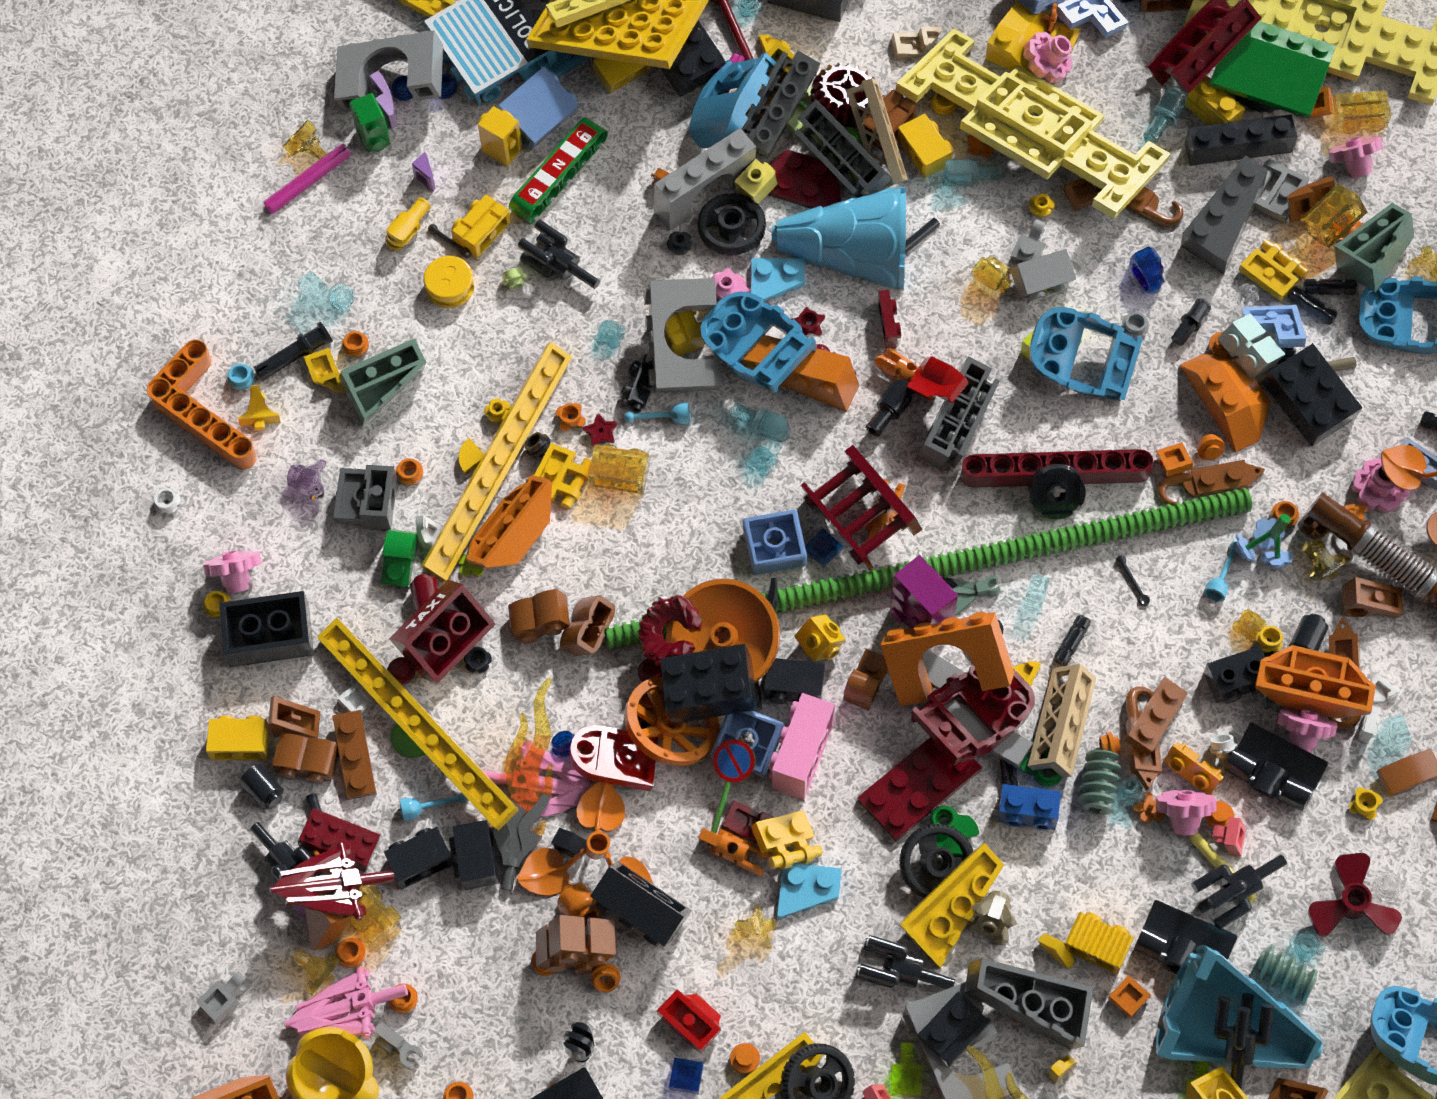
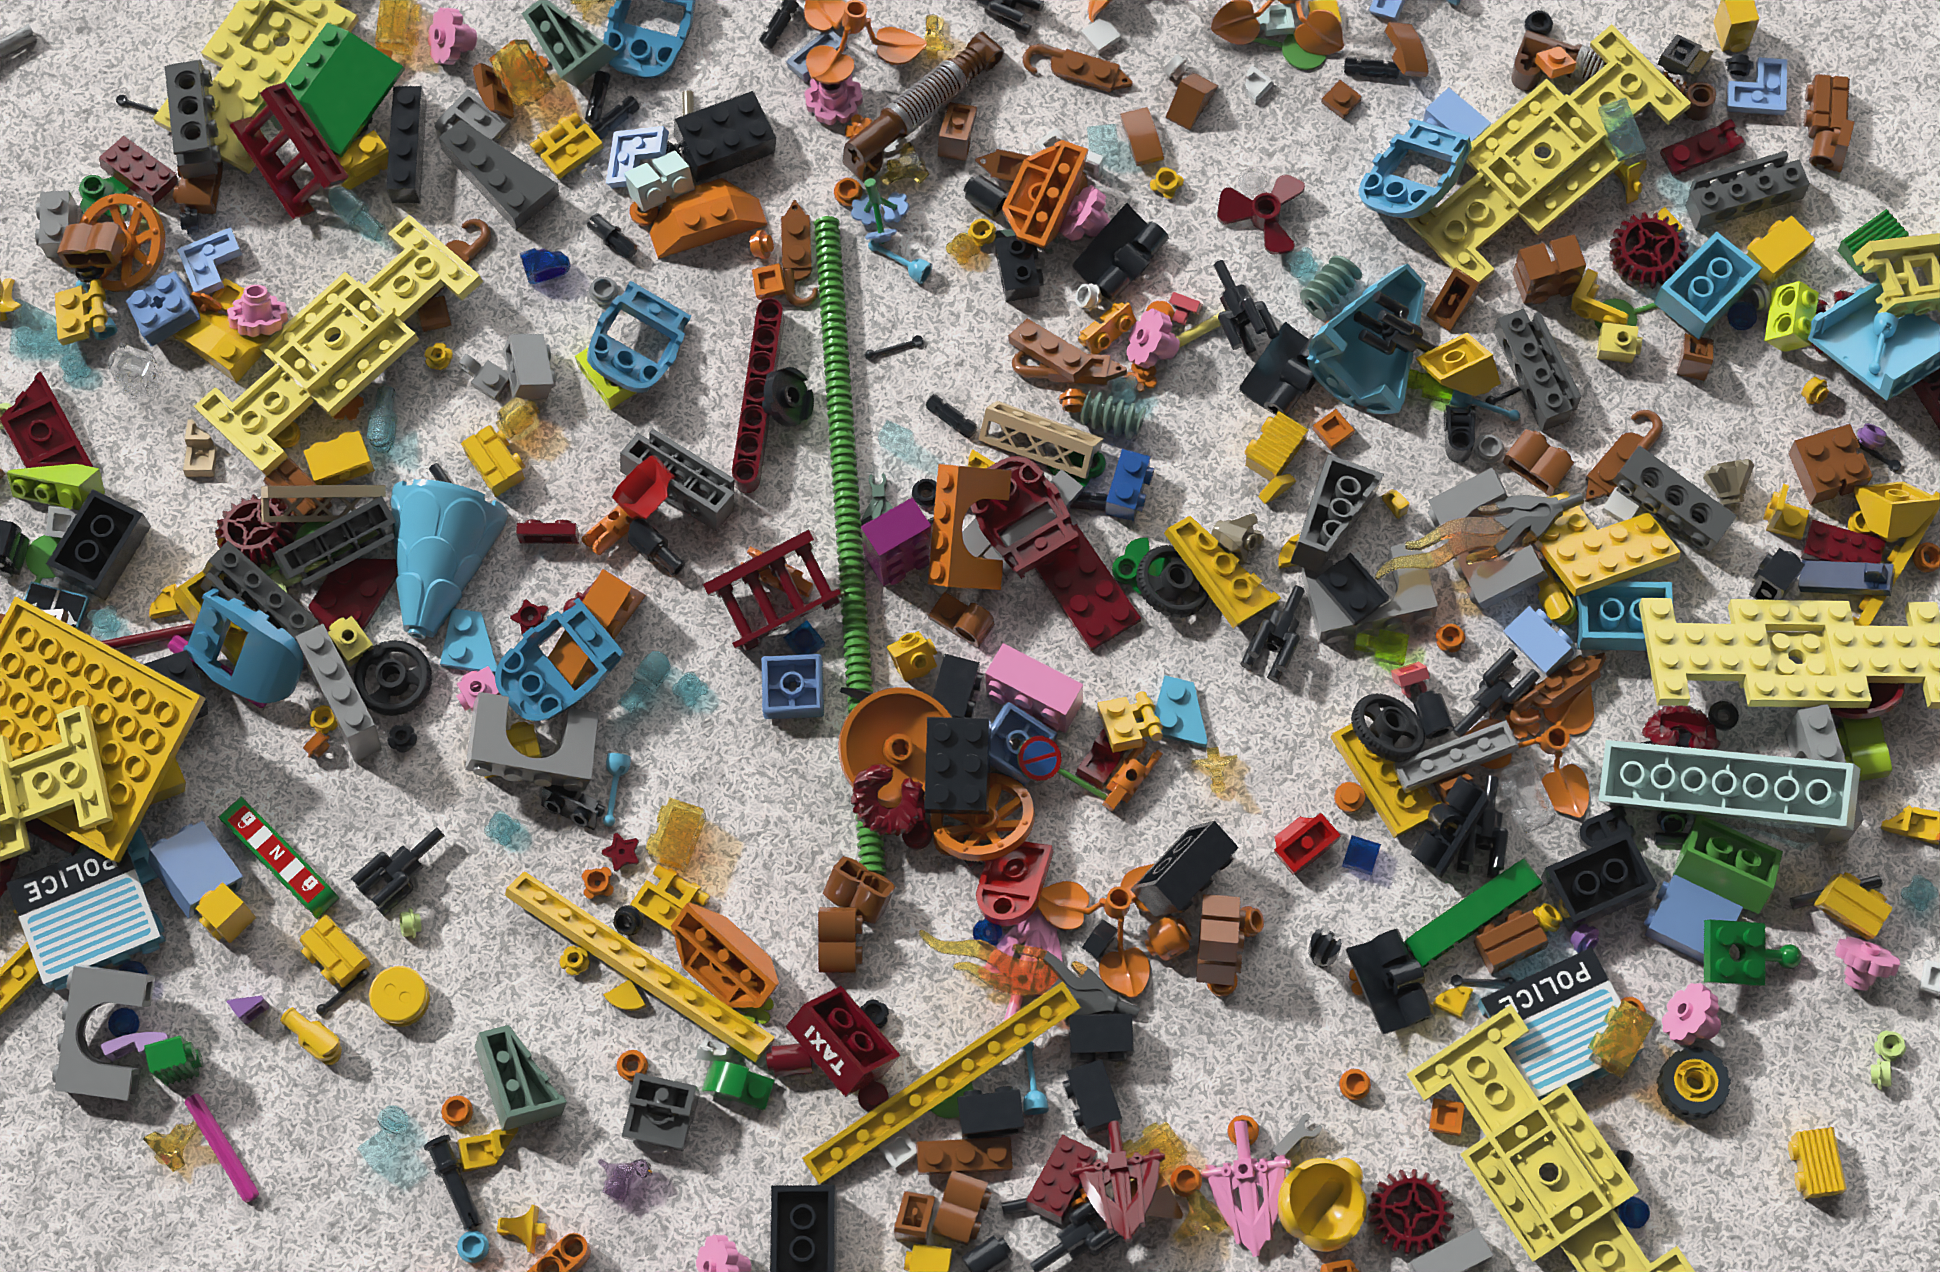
camera: 80 degrees left, 5 degrees up
none -> yellow brick [461,425,526,497]
none -> black brick [957,1086,1025,1139]

